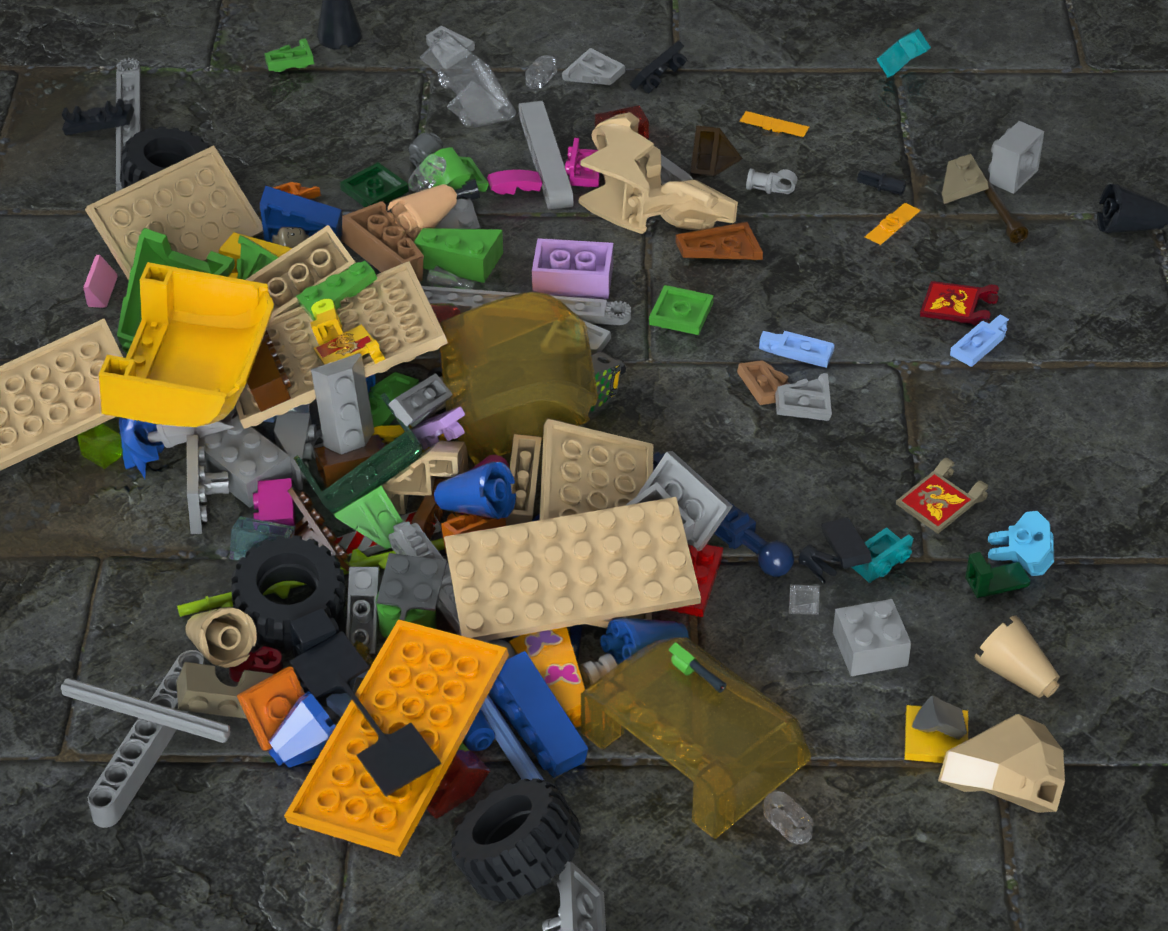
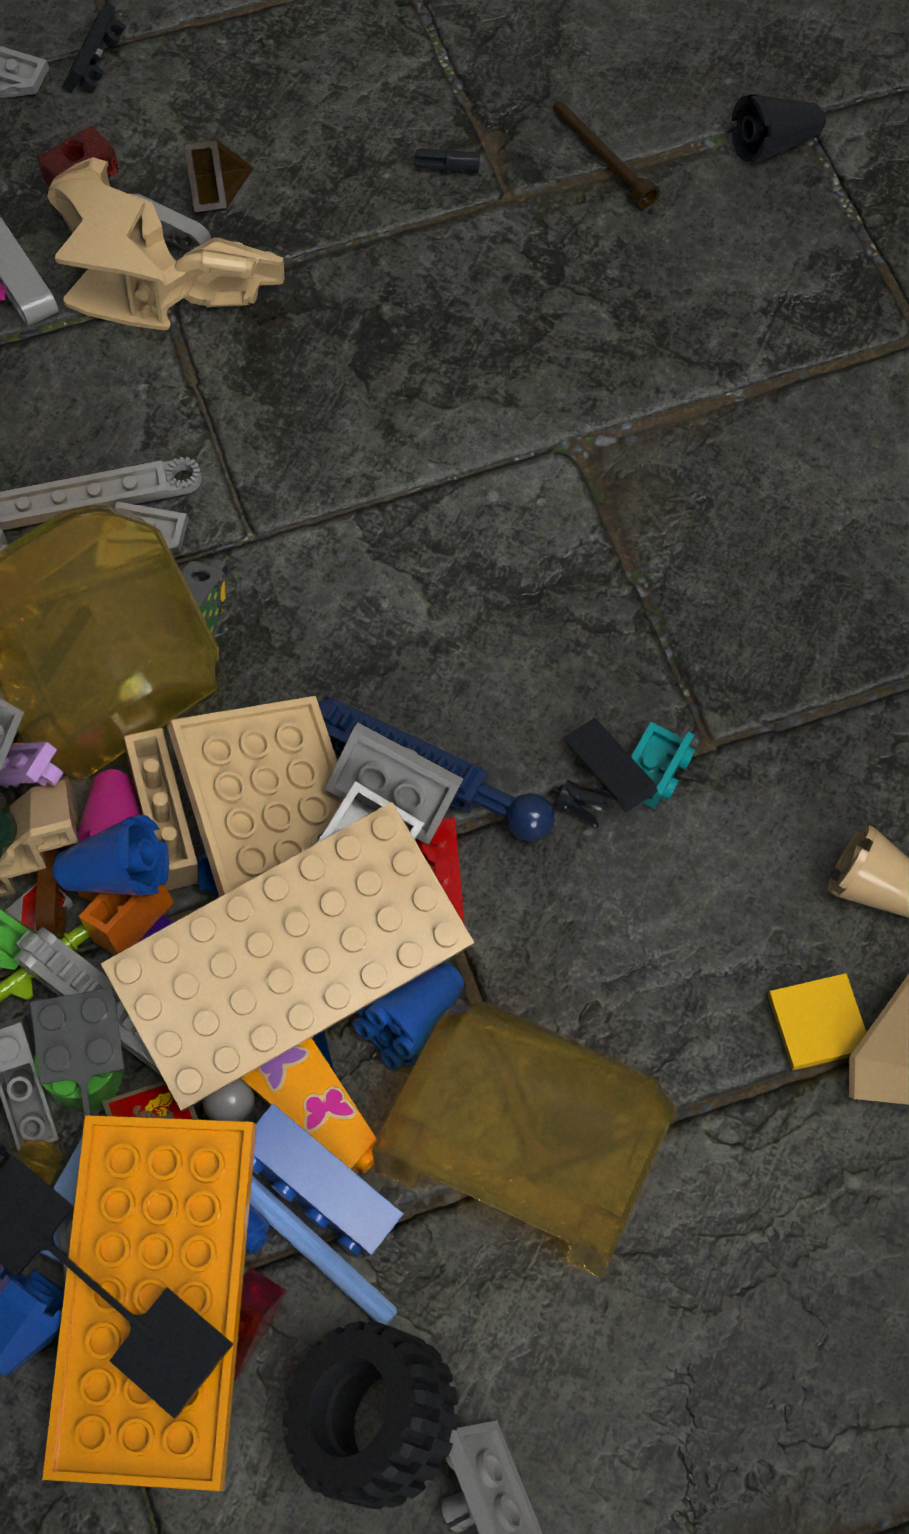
camera: 20 degrees left, 20 degrees up
lavender brick [532,239,613,299] -> none
dark pink bracket [565,138,601,187] -> none
light grey wheel [580,654,620,692] -> none
bright green plate [649,285,714,335] -> none
piece [669,642,727,693] -> none
dark orange wing [676,222,763,260] -> none
medium nougat wing [737,360,790,405] -> none
light orange piece [740,111,809,137] -> none
light grey connector [746,168,798,194] -> none
light blue hinge [759,331,835,368] -> none
clear beam [763,791,814,844] -> none
light grey wing [775,373,832,421] -> none
clear slope [789,584,820,615] -> none
light grey brick [833,599,911,676] -> none
light orange piece [865,203,921,245] -> none
flag [896,458,988,534] -> none
dark grey tile [912,695,967,740] -> none
flag [920,281,999,326] -> none
dark tan wing [942,154,989,204] -> none
light blue hinge [950,314,1009,367] -> none
dark green bracket [965,552,1030,598] -> none
light grey brick [988,121,1044,194] -> none
medium azure hinge [988,511,1054,576] -> none

